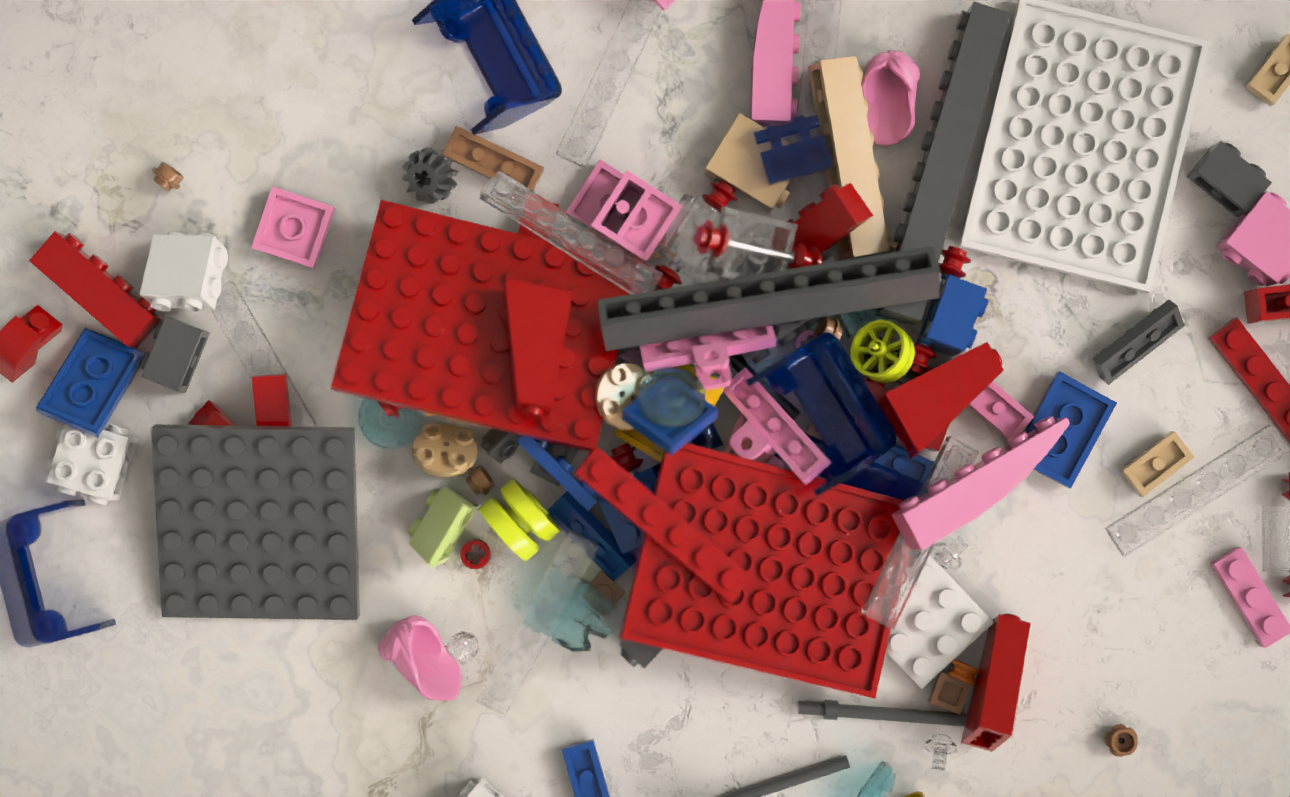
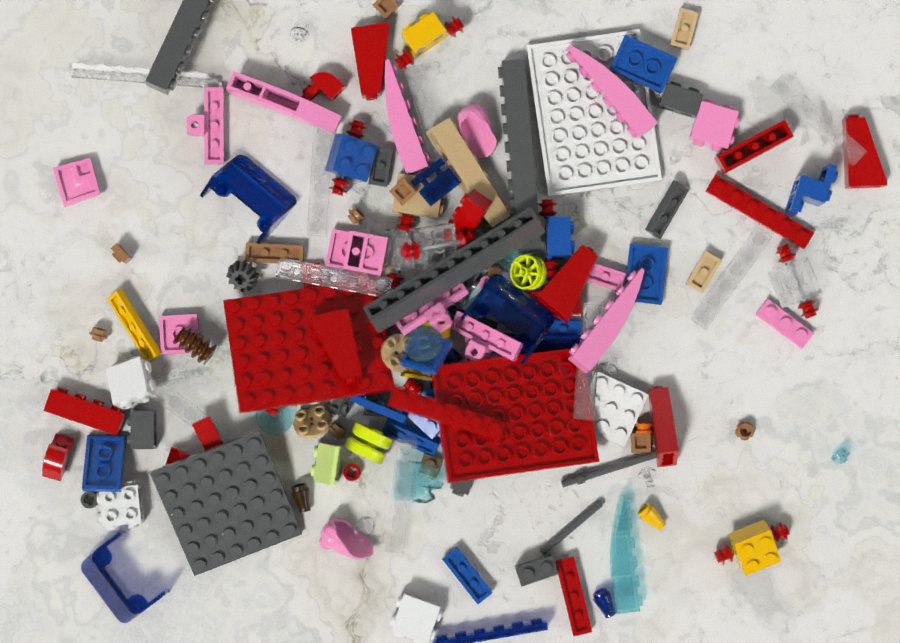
camera: 20 degrees left, 0 degrees up
none -> dark grey bush [80,491,98,509]
none -> yellow plate [107,288,162,362]
none -> medium nougat plate [111,243,132,264]
none -> reddish brown piece [173,326,217,366]
none -> dark brown cone [291,483,311,513]
none -> blue brick [325,120,378,196]
none -> medium nougat plate [348,207,365,224]
none -> dark grey plate [368,147,393,187]
none -> medium nougat plate [389,178,416,206]
none -> bright pink slope [566,45,658,139]
none -> blue plate [609,35,677,94]

